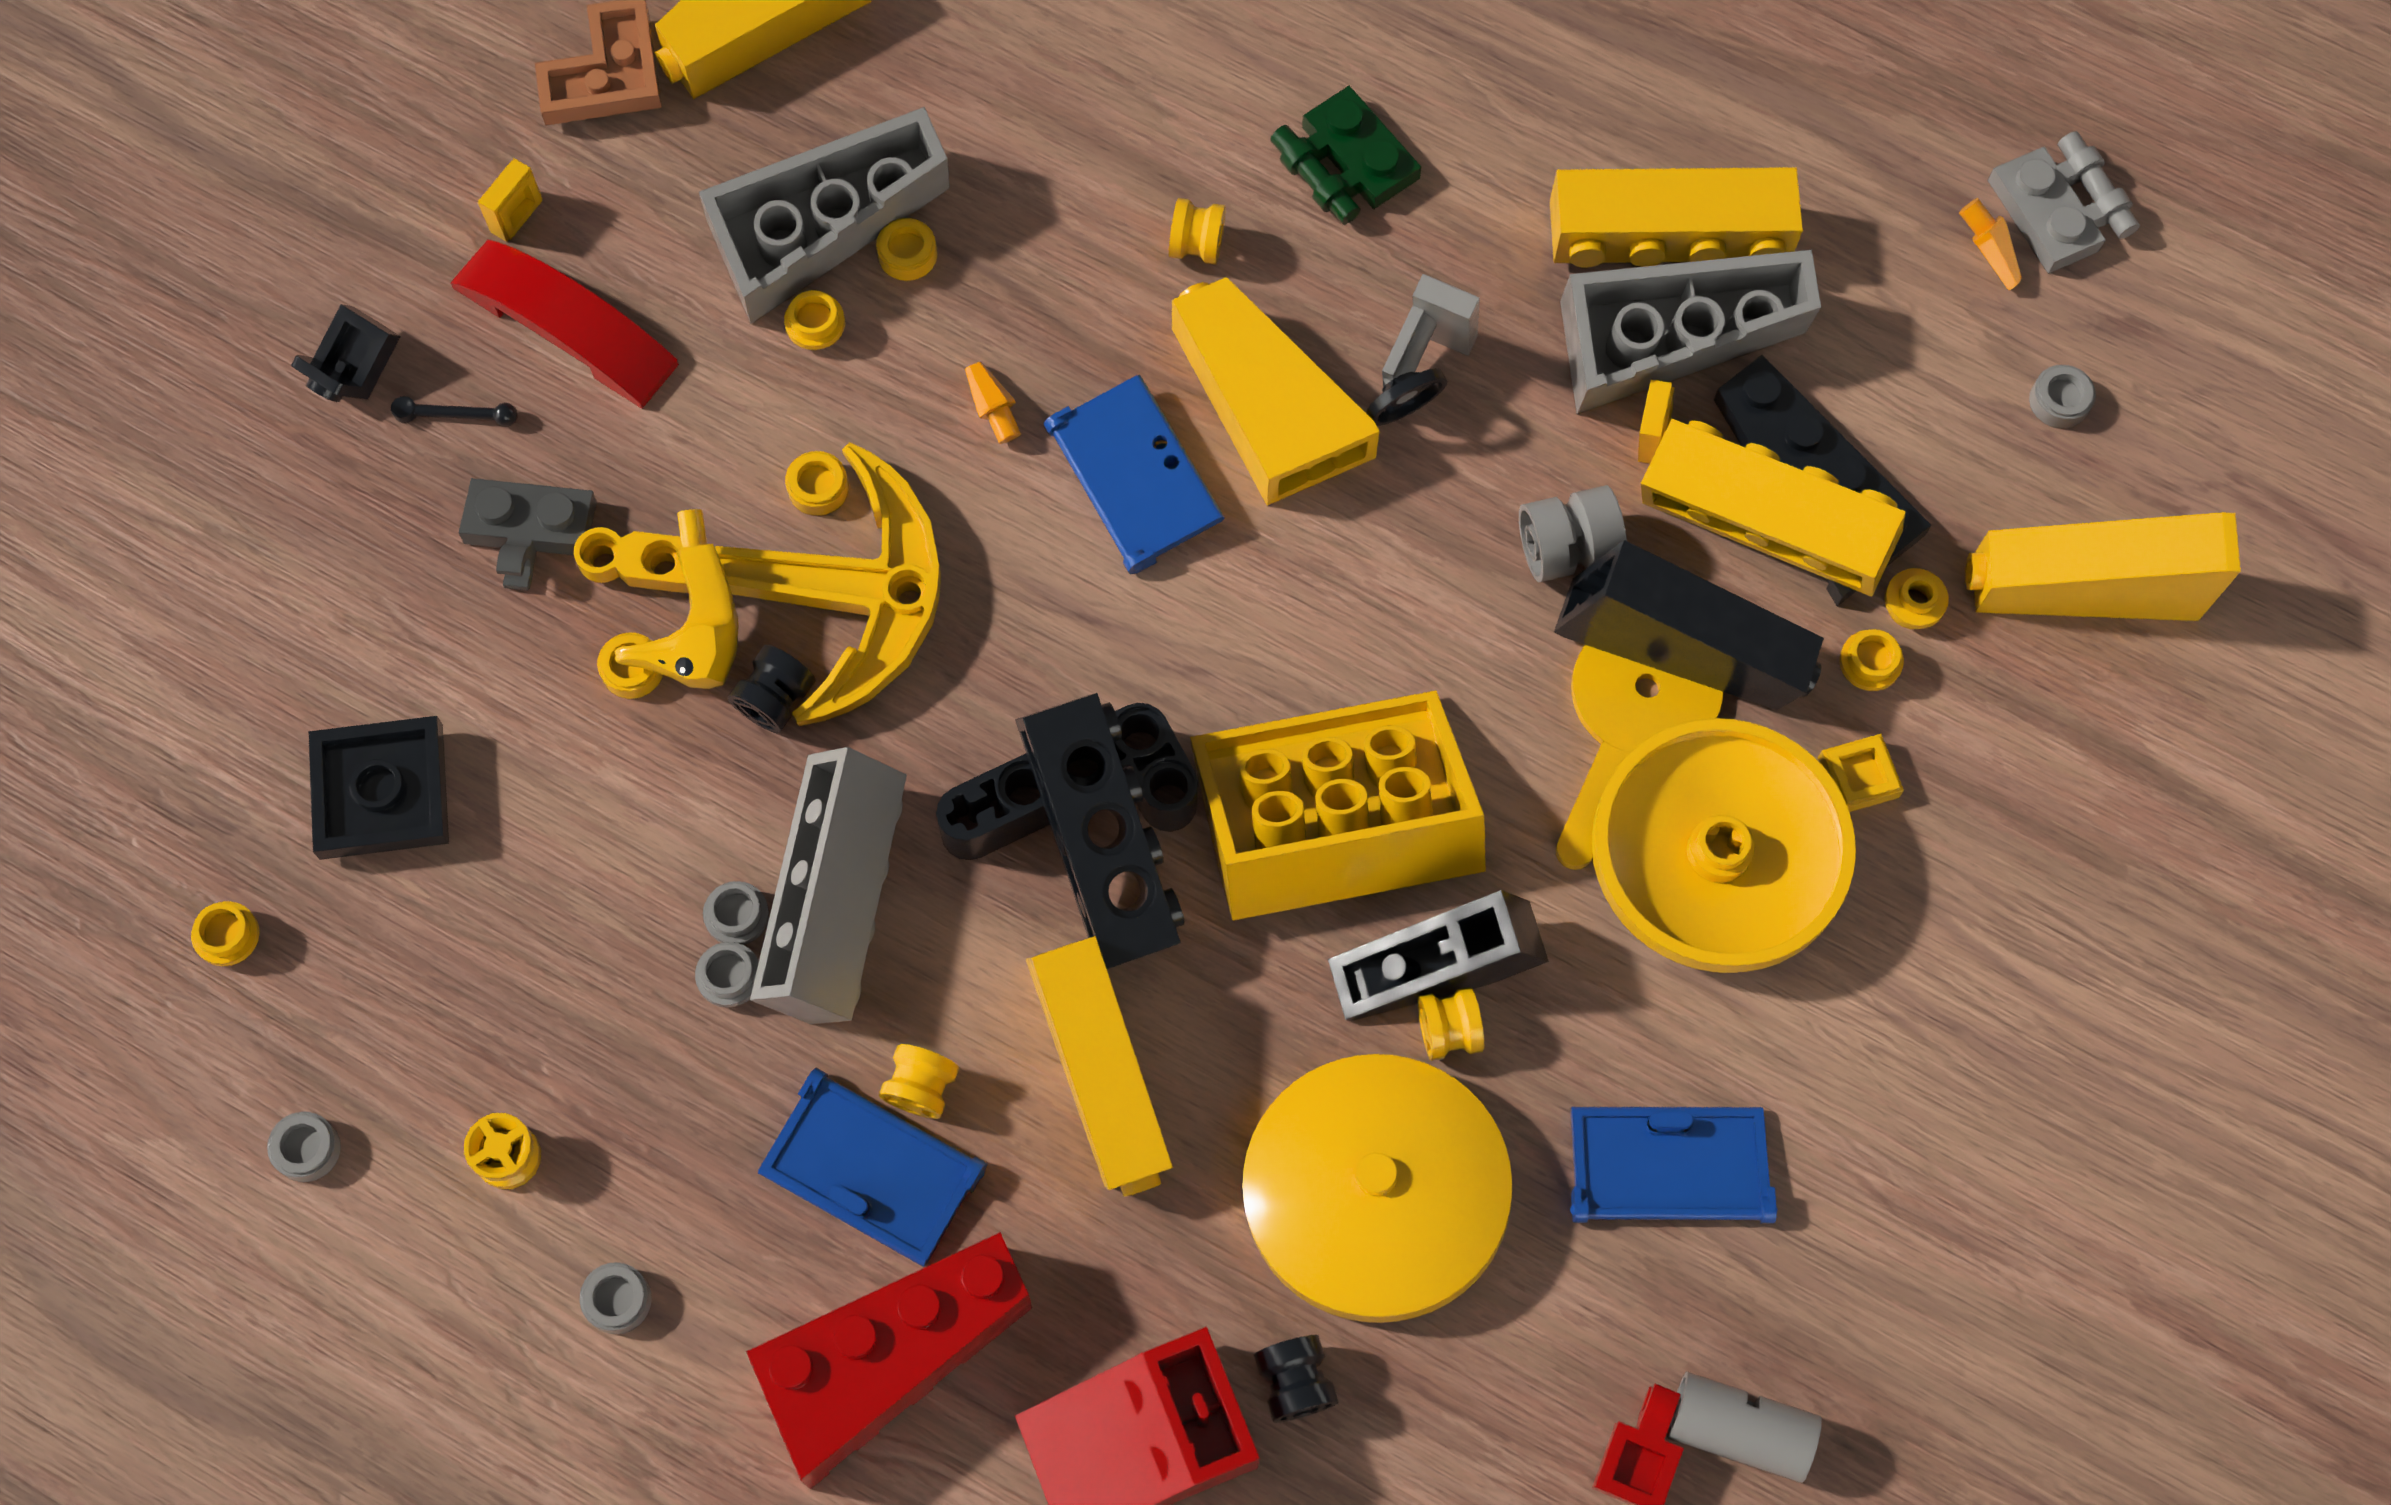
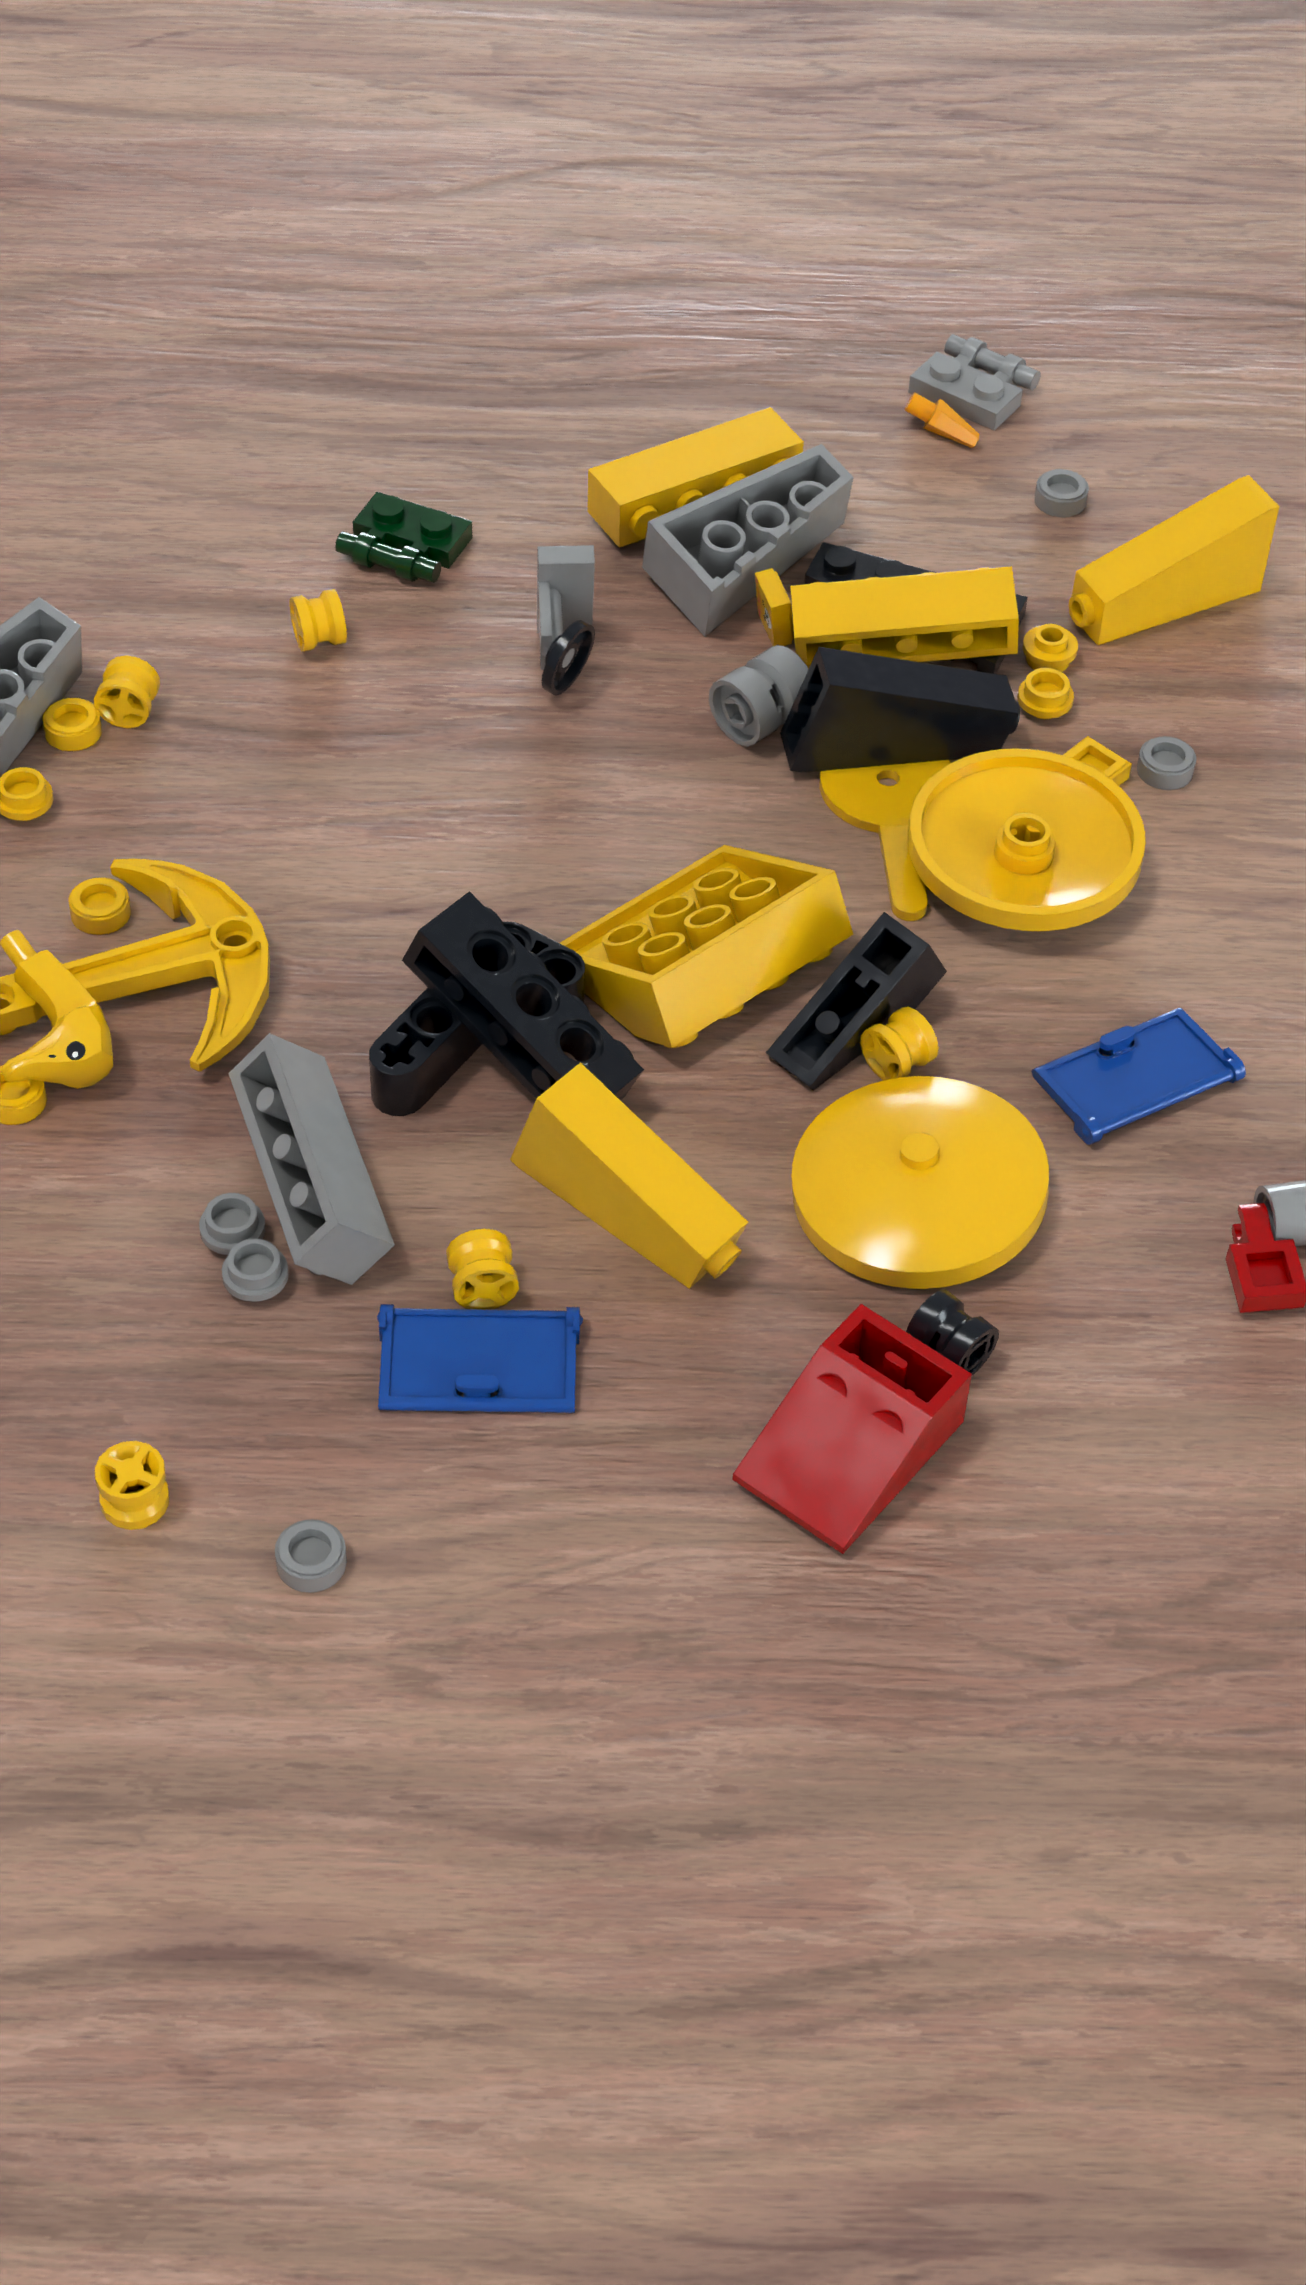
camera: 30 degrees left, 20 degrees down
black wheel [727,645,816,733] -> none
red wedge [746,1232,1032,1489] -> none
light orange bar [965,362,1021,444] -> none
blue door [1044,375,1225,574] -> none
yellow slope [1172,277,1380,506] -> none
none -> yellow wheel [94,655,160,728]
none -> light grey tile [1137,736,1196,790]

